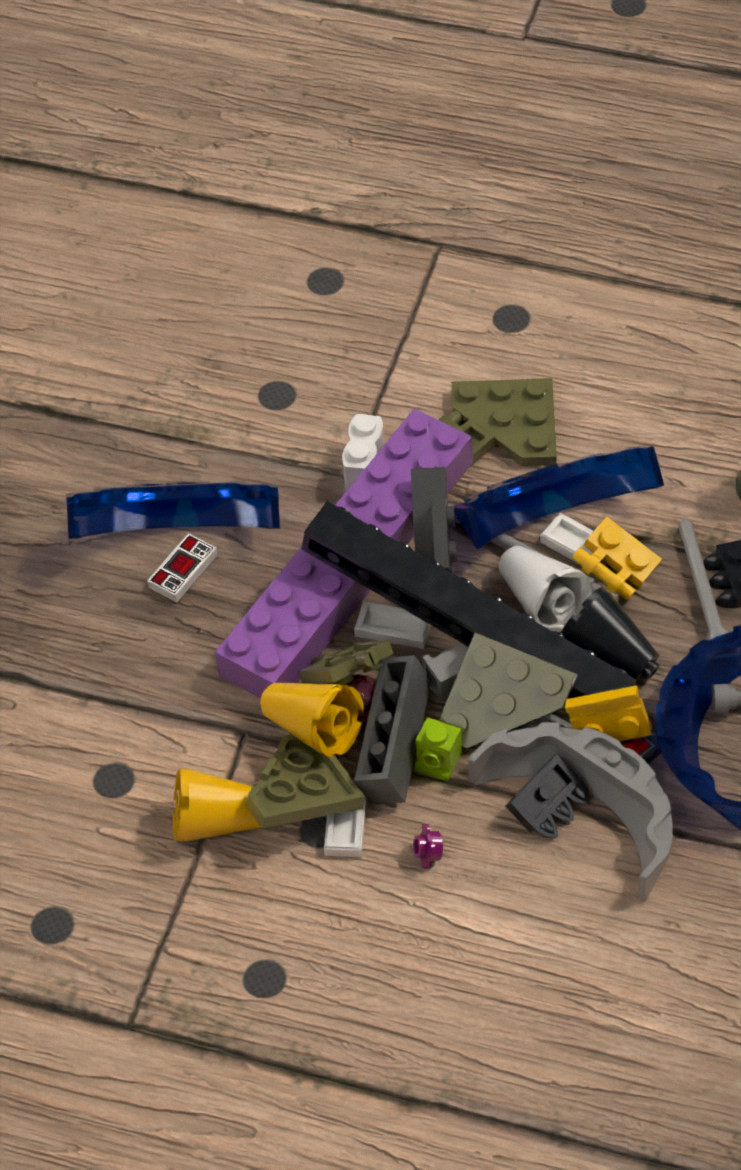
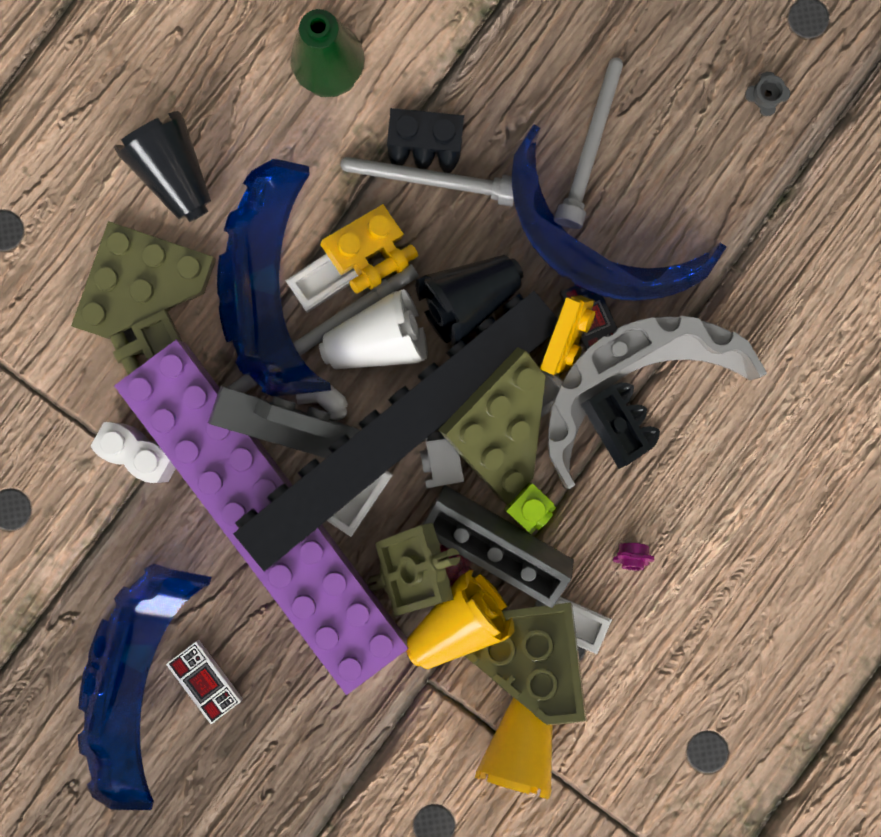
camera: 75 degrees left, 35 degrees up
none -> black cone [114,111,211,222]
none -> white arm [296,384,348,421]

